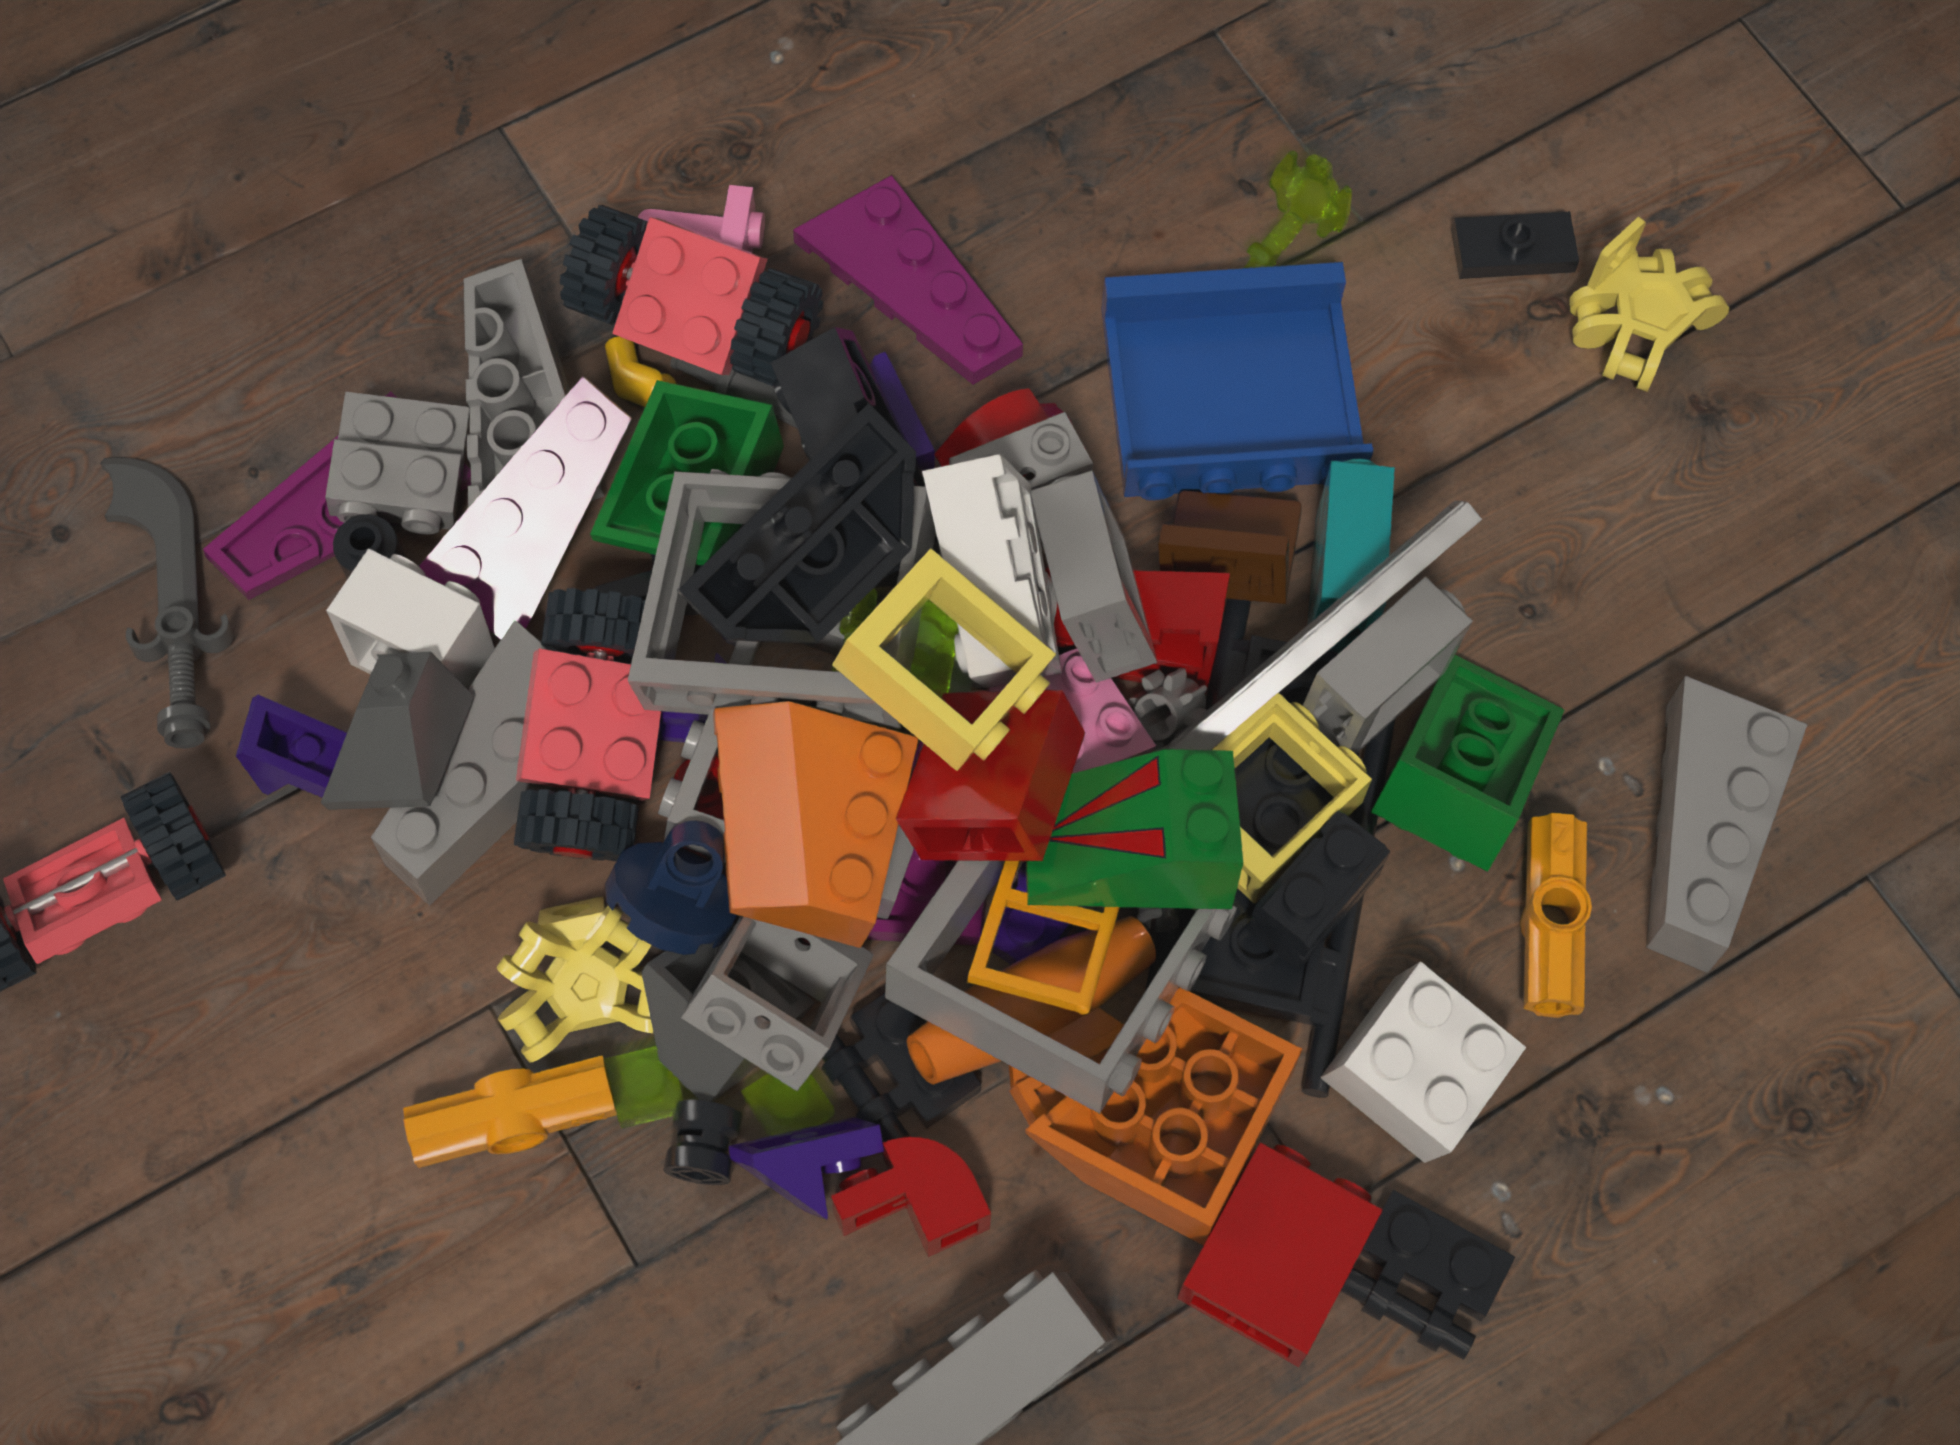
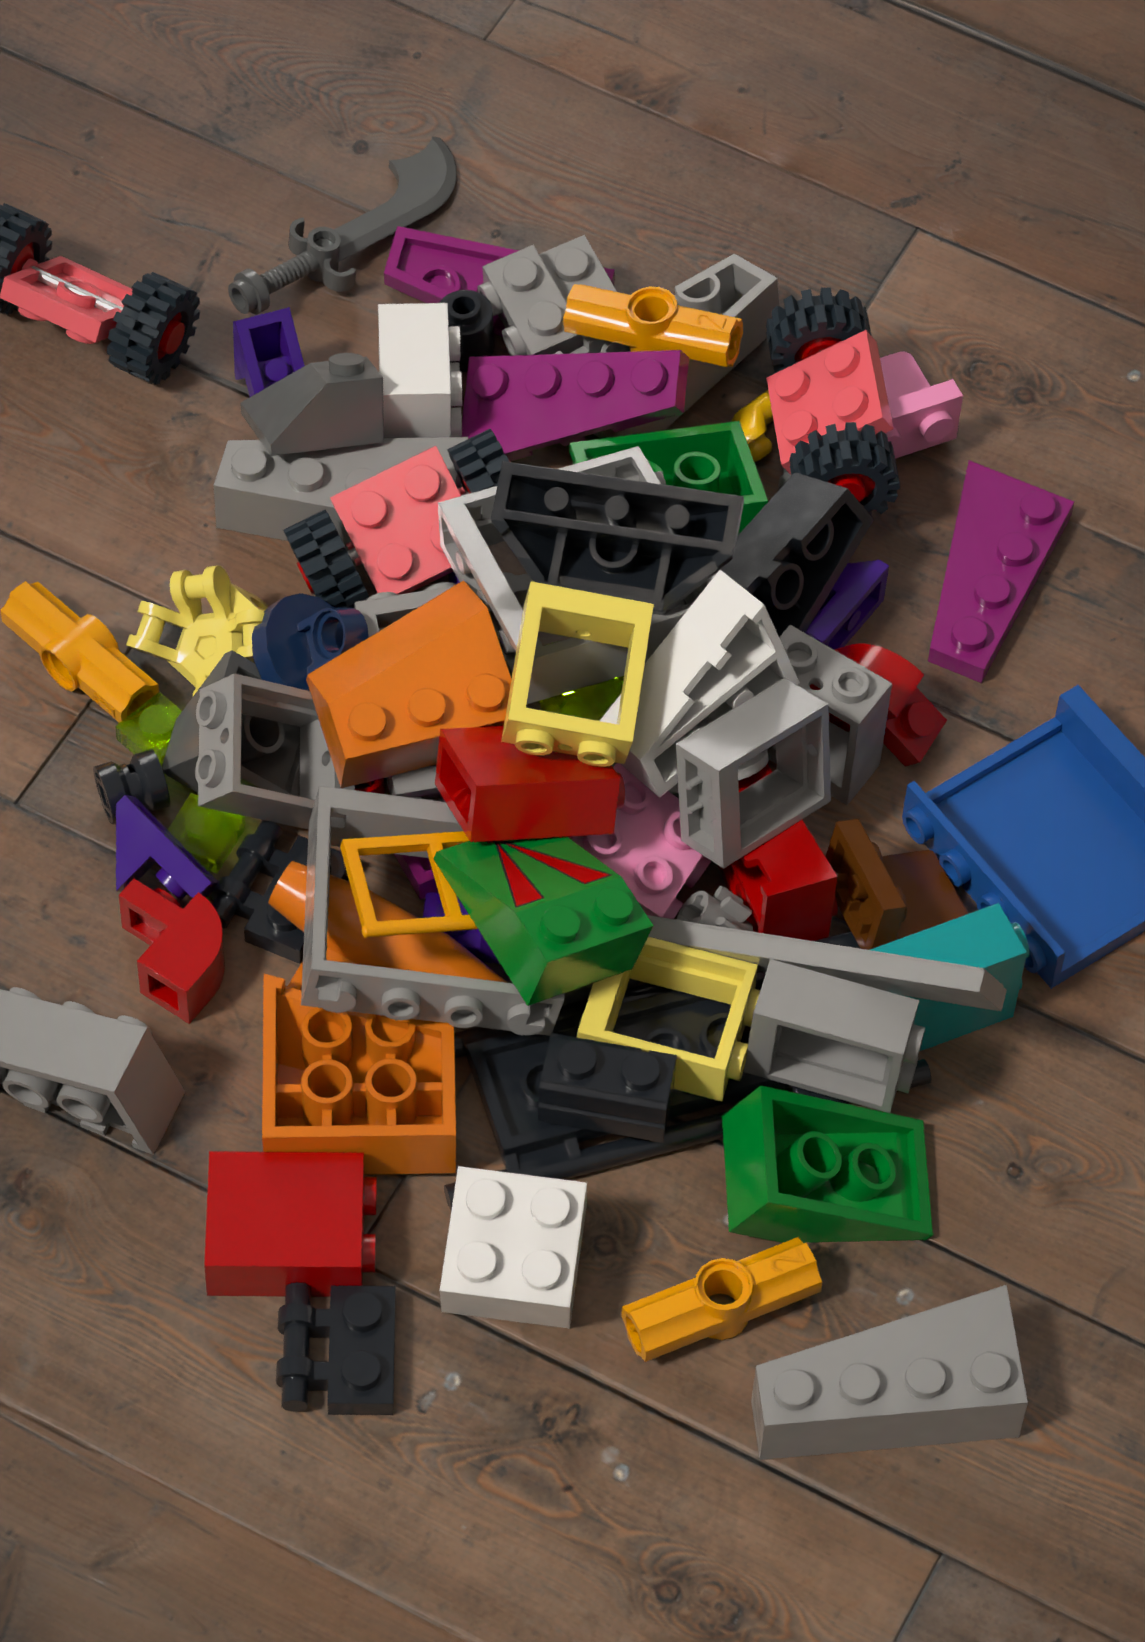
camera: 60 degrees right, 10 degrees down
none -> light orange piece [563,284,743,367]

